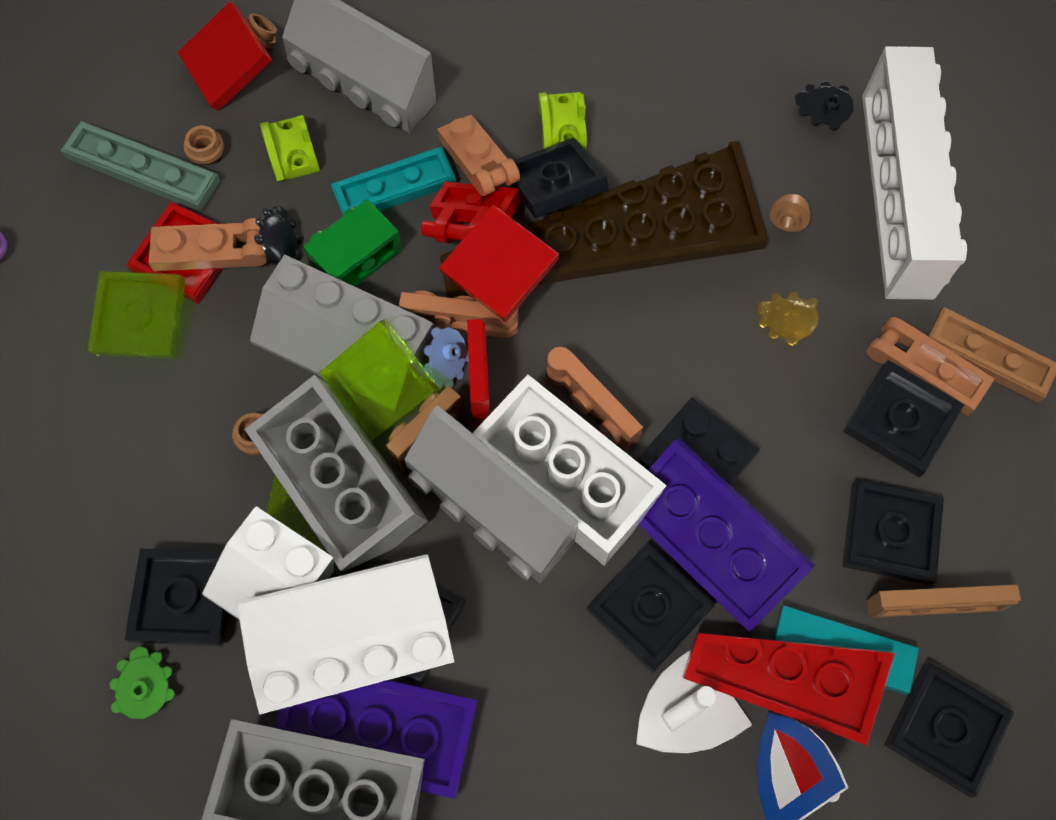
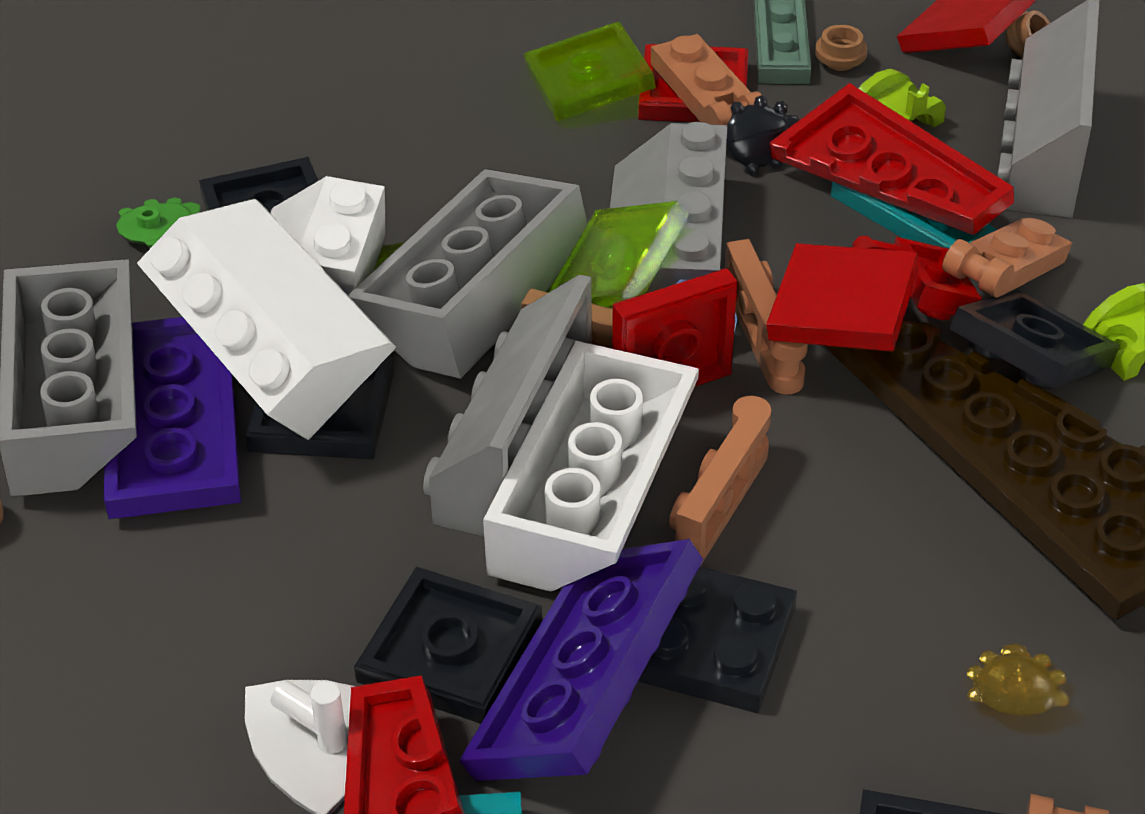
camera: 70 degrees right, 25 degrees down
green brick [302,199,402,287] -> none
none -> red wing [769,83,1014,235]

